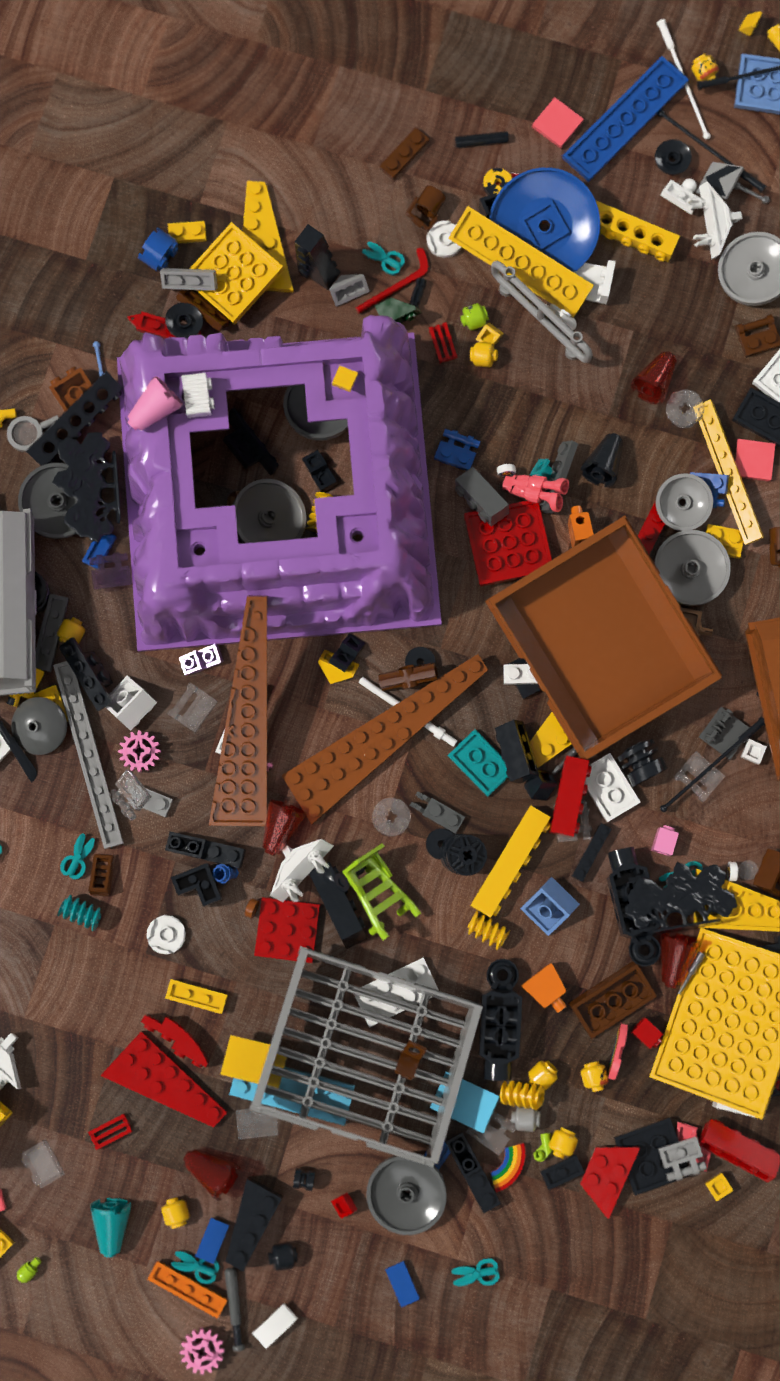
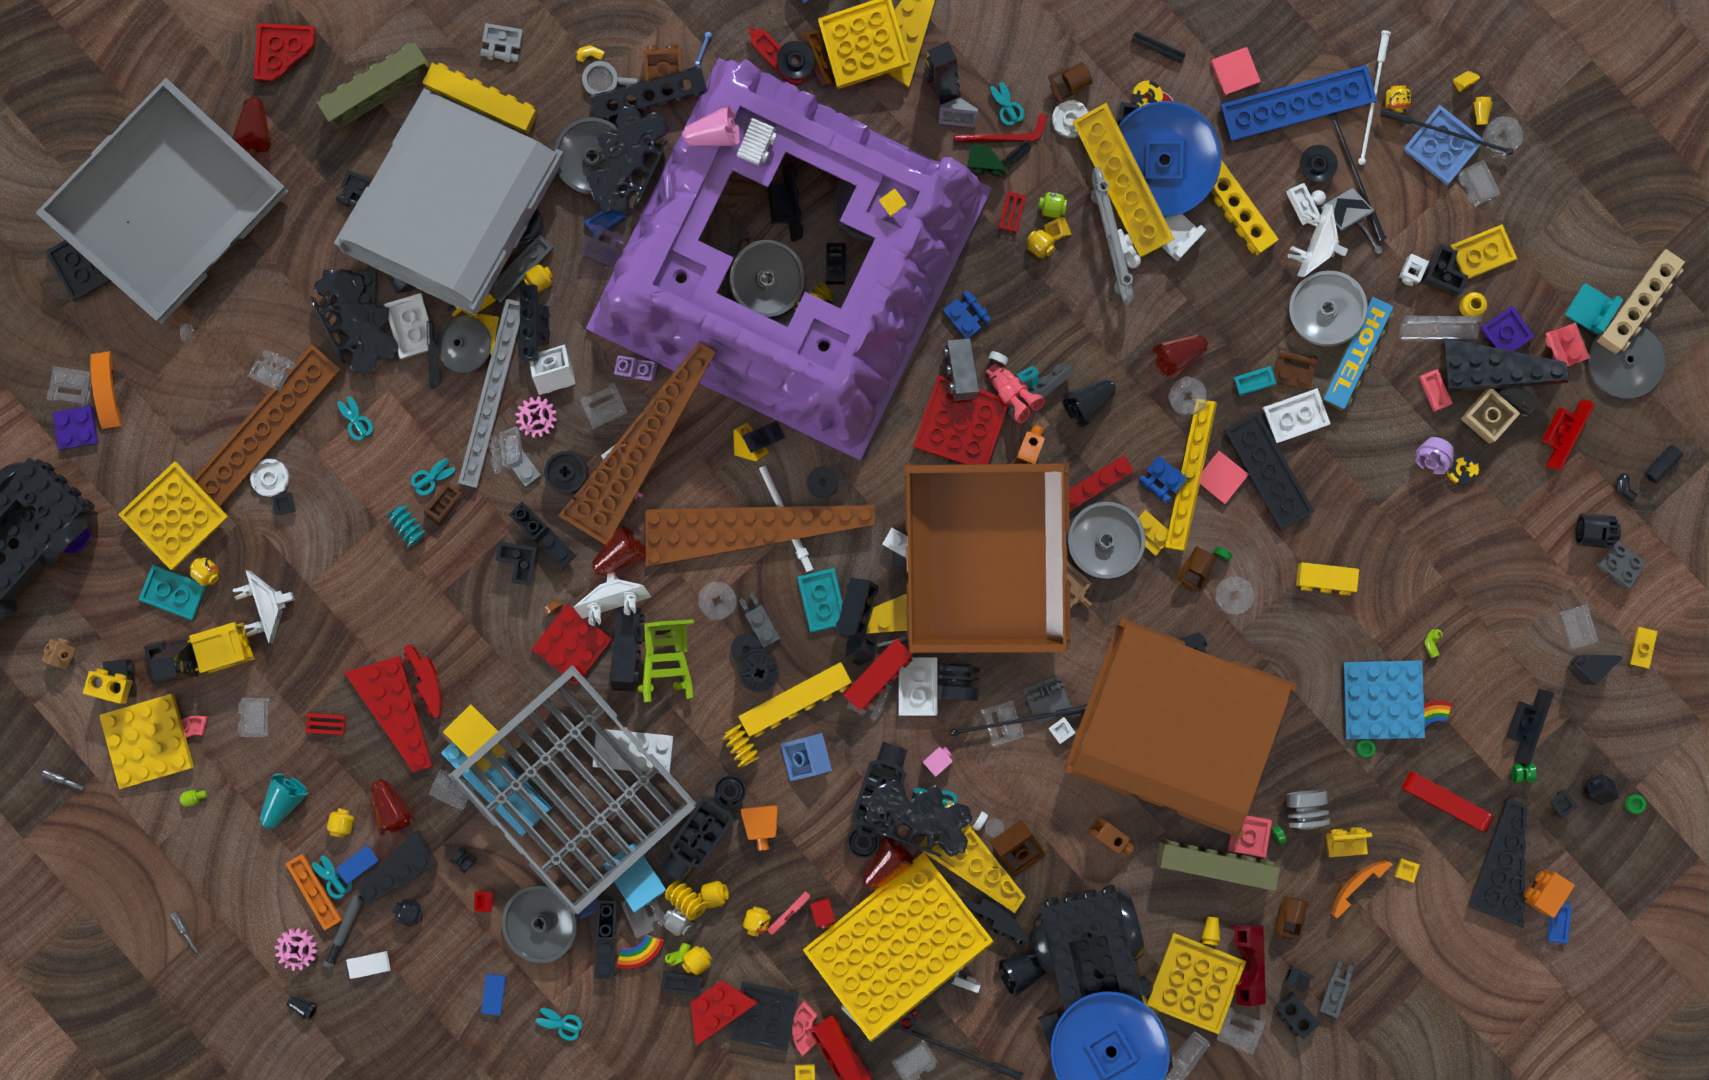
camera: 30 degrees right, 5 degrees up
white tile [146,915,186,954] -> none
light grey plate [160,268,218,290] -> none
yellow plate [165,979,228,1014] -> none
blue cone [213,864,238,884] -> none
reddish brown piece [378,662,438,691] -> none
reddish brown plate [379,127,429,180] -> none
reddish brown bracket [395,1040,427,1080] -> none
reddish brown slope [568,961,657,1039] -> none
black piece [571,823,612,882] -> none
light grey dish [656,473,713,531] -> none
light grey plate [658,1136,707,1181] -> none
flat silver piece [678,951,705,995] -> none
none -> black wheel [544,451,589,495]
none -> teal plate [1234,366,1277,396]

